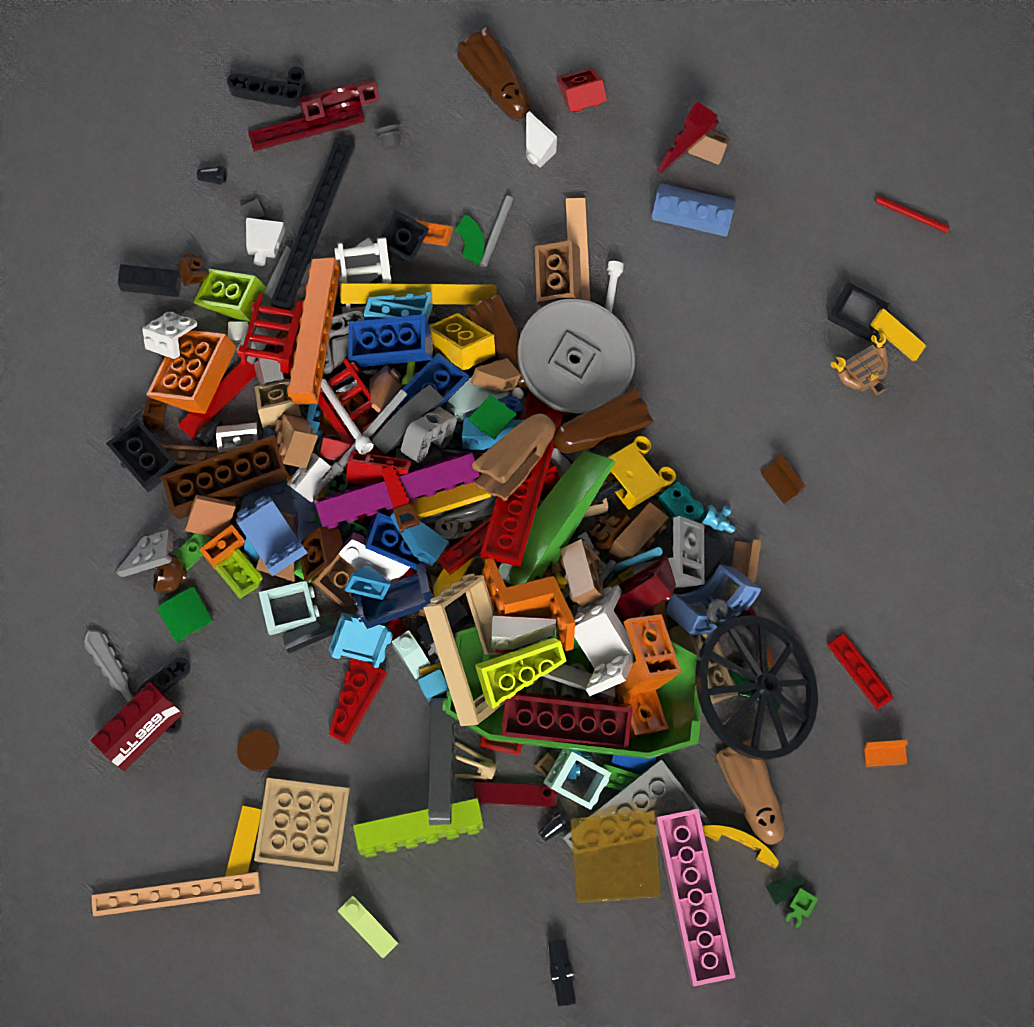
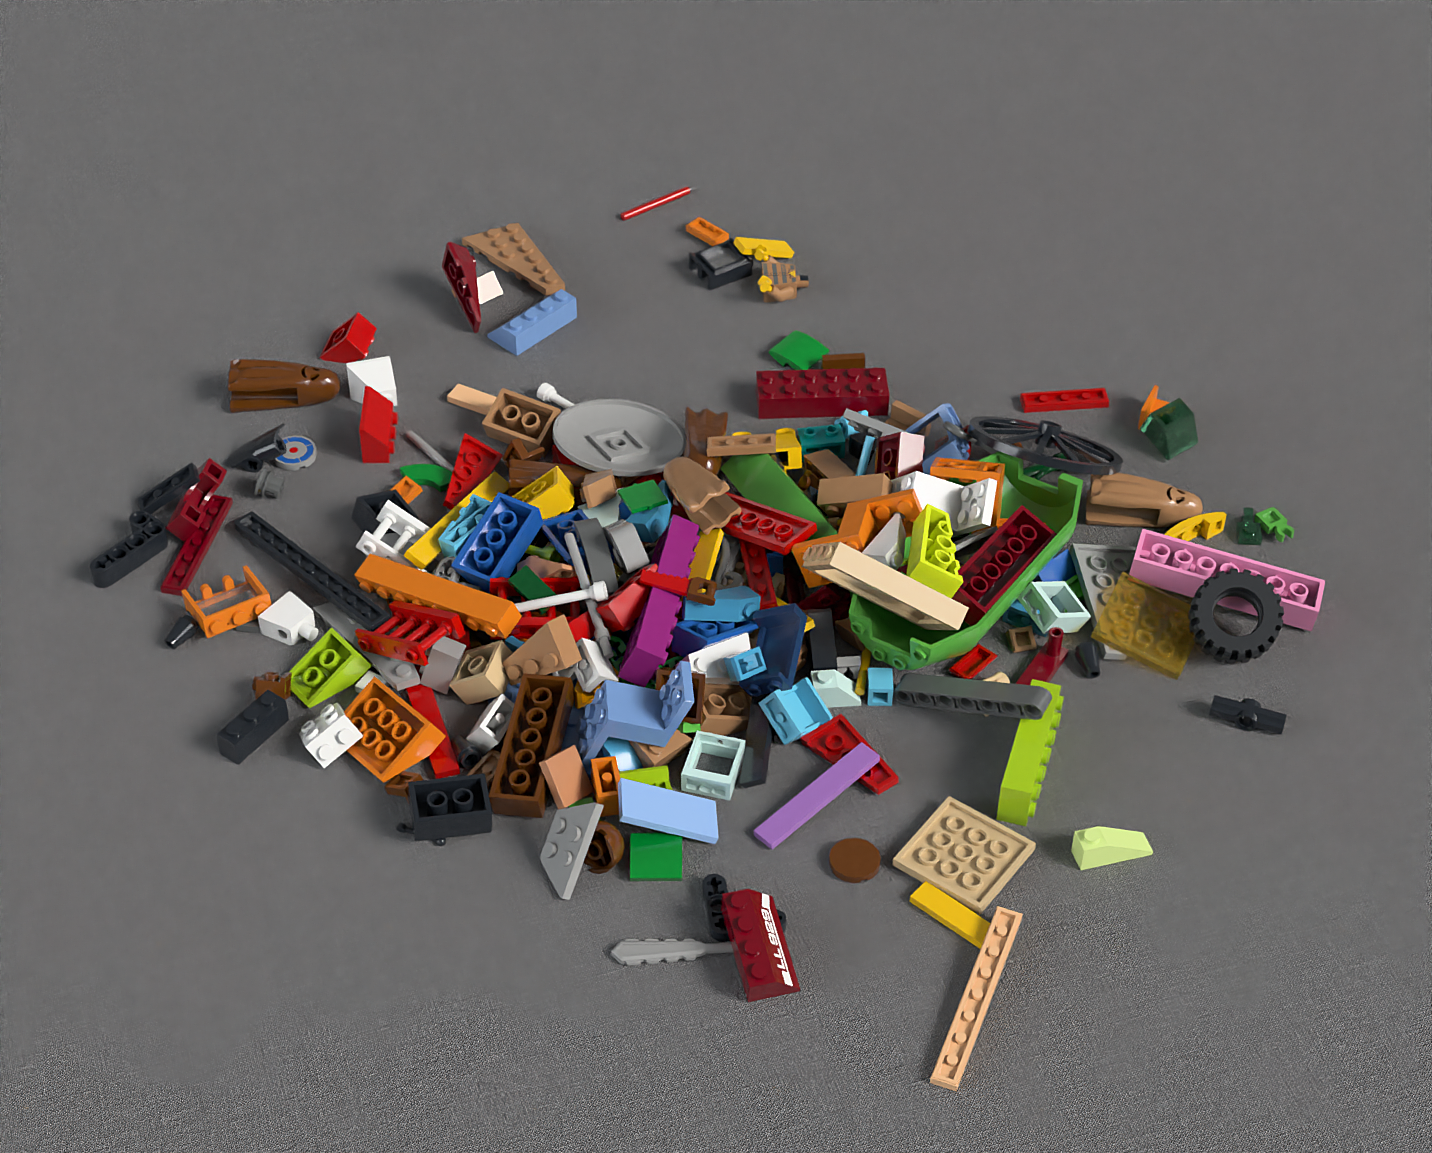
camera: 60 degrees left, 30 degrees down
none -> black tile [137,462,200,514]
none -> orange window [181,565,272,639]
none -> black panel [225,423,287,473]
none -> light grey tile [273,436,317,471]
none -> red slope [359,386,398,463]
none -> red wing [443,433,503,510]
none -> medium nougat wing [462,223,565,296]
none -> reddish brown panel [502,438,545,470]
none -> dark green tile [508,565,557,615]
none -> light blue tile [618,778,718,844]
none -> orange plate [686,217,729,246]
none -> medium nougat tile [707,433,776,457]
none -> medium lavender tile [754,742,880,850]
none -> dark red brick [755,367,890,419]
none -> green slope [768,330,830,370]
none -> clear green slope [1140,398,1198,461]
none -> black tyre [1188,568,1284,664]

